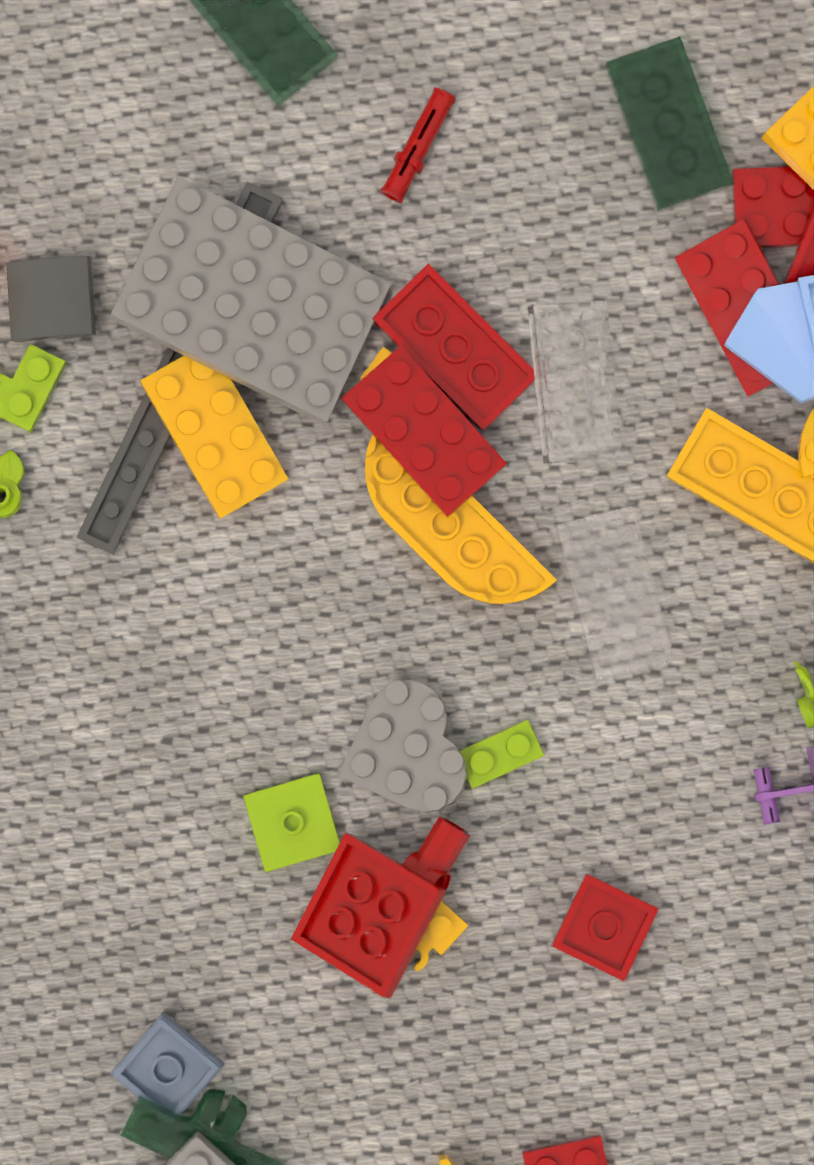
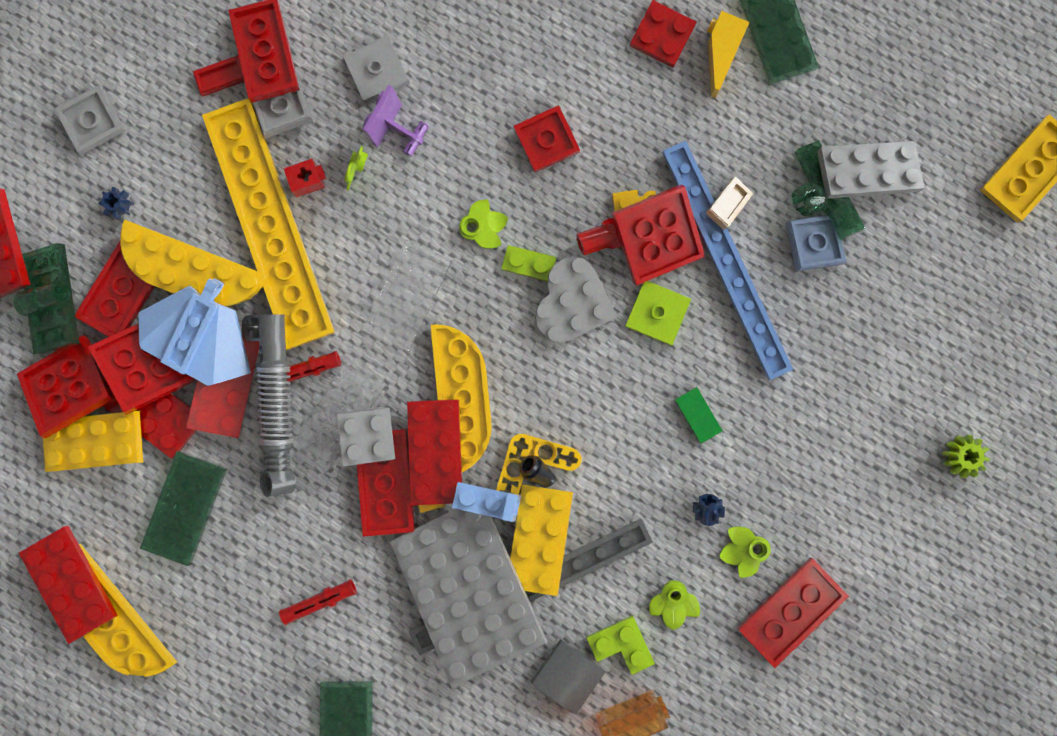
camera: 140 degrees left, 0 degrees up
none -> dark grey piece [242,314,296,497]
none -> red pin [287,351,341,382]
none -> light grey plate [337,407,395,466]
none -> light blue bracket [452,482,521,522]
none -> lime plate [459,199,508,249]
none -> yellow beam [496,434,582,495]
none -> black cone [519,455,556,487]
none -> medium blue plate [662,141,793,381]
none -> green tile [674,387,723,444]
none -> dark blue gear [693,494,725,526]
none -> tile [706,177,753,230]

